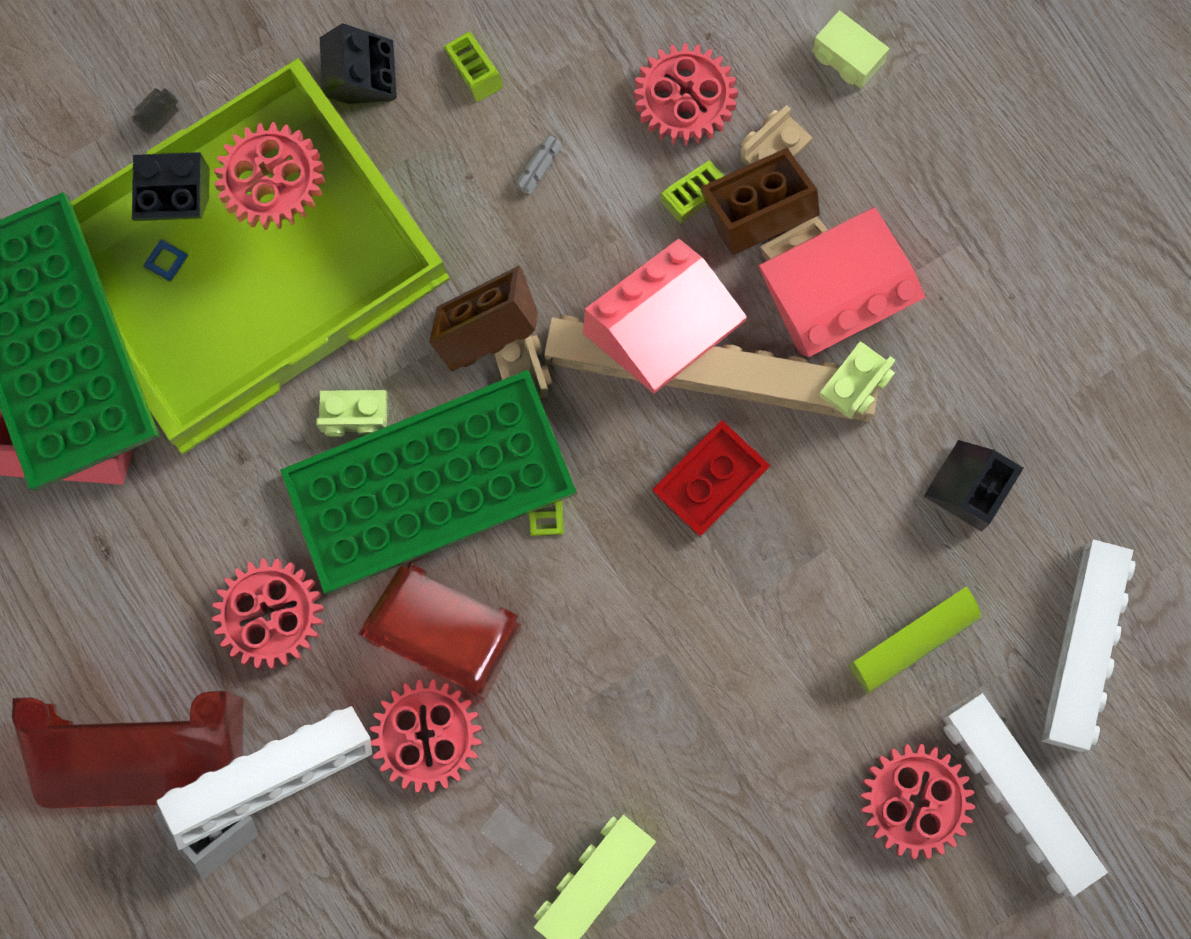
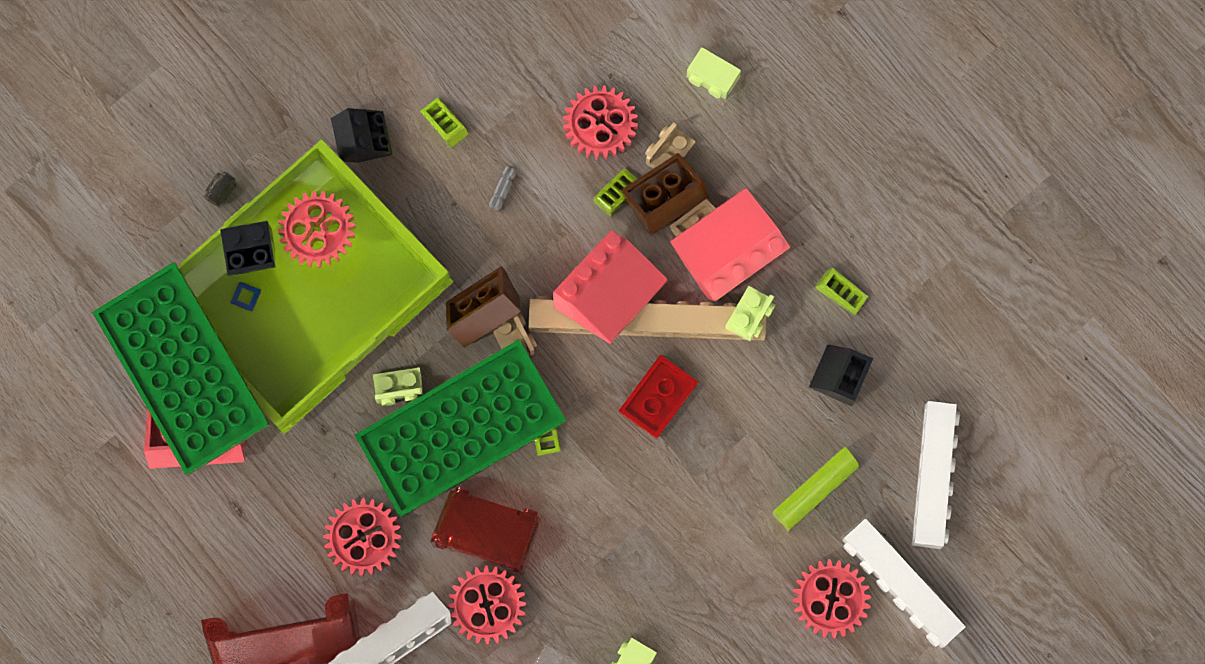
camera: 10 degrees left, 0 degrees up
none -> lime slope [815,268,869,315]

